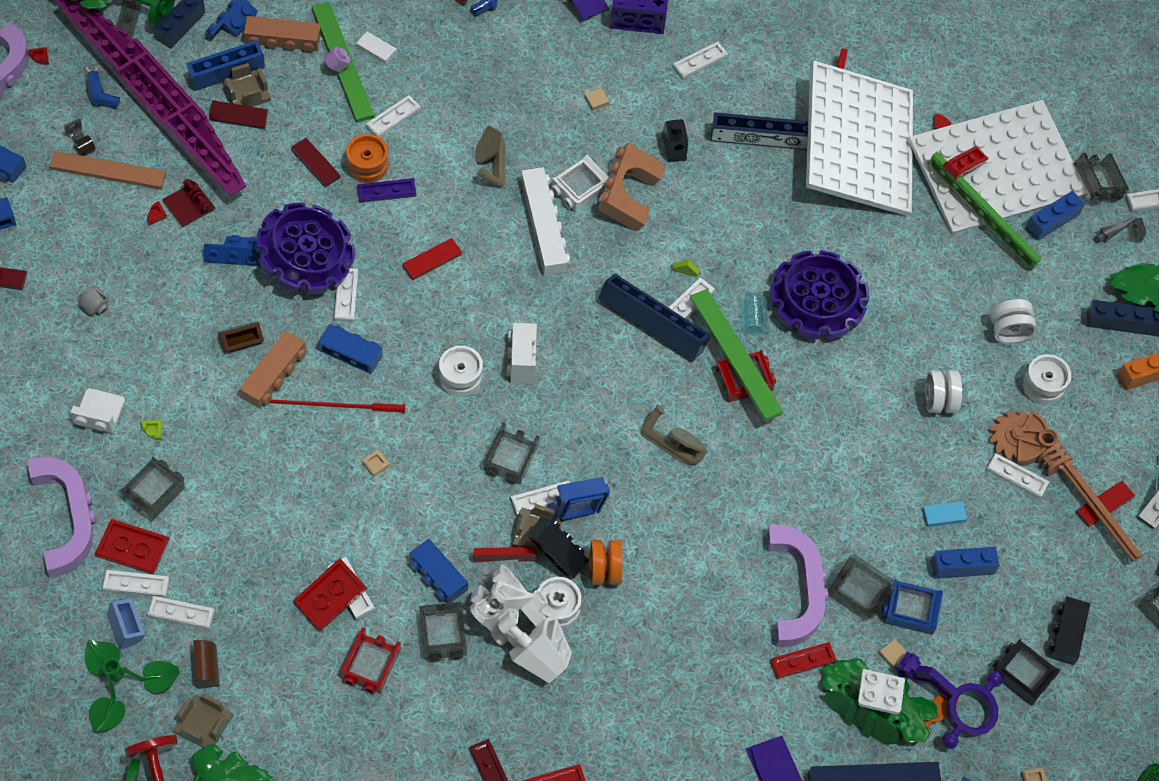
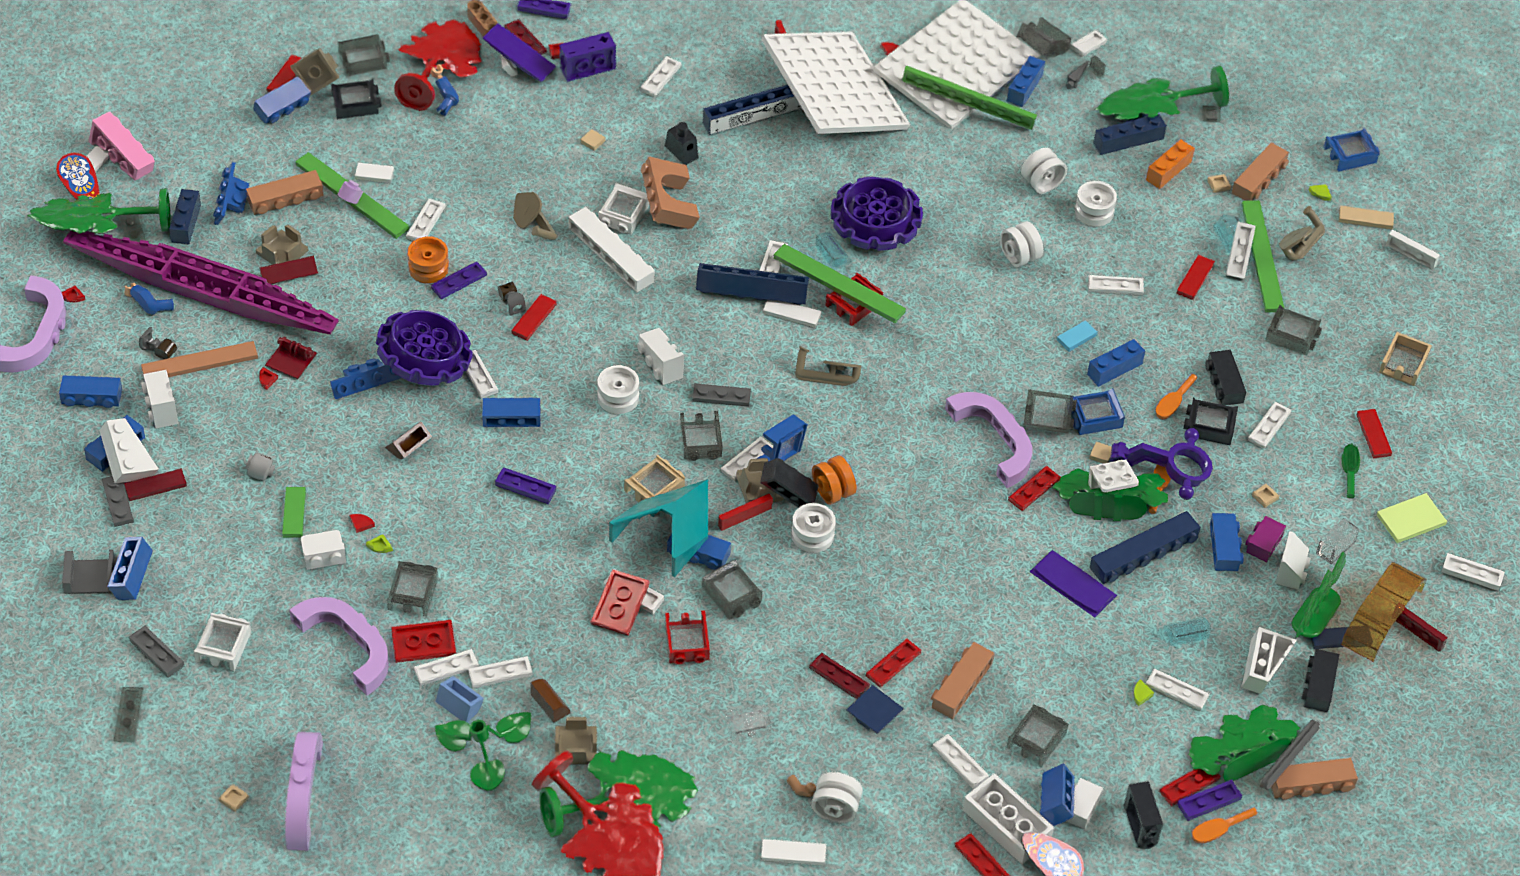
camera: 25 degrees left, 10 degrees down
blue brick [186,40,265,90] -> none
nougat brick [239,330,307,409] -> none
red piece [264,399,406,414] -> none
dark red tile [291,138,340,187] -> none
tan tile [362,450,390,477] -> none
white piece [470,565,572,683] -> none
clear brick [476,559,520,590] -> none
lime tile [672,260,700,276] -> none
red tile [943,146,989,179] -> none
nougat piece [989,410,1142,562] -> none
none -> white wedge [141,370,178,429]
none -> bright green tile [282,487,306,538]
none -> red tile [349,514,375,533]
none -> dark purple plate [495,467,556,504]
none -> dark grey leg [498,282,526,316]
none -> teal windscreen [609,479,708,577]
none -> tan window [624,455,685,502]
none -> dark grey plate [692,383,751,407]
none -> white tile [763,300,821,328]
none -> orange piece [1156,374,1197,420]
none -> white tile [1248,402,1292,449]

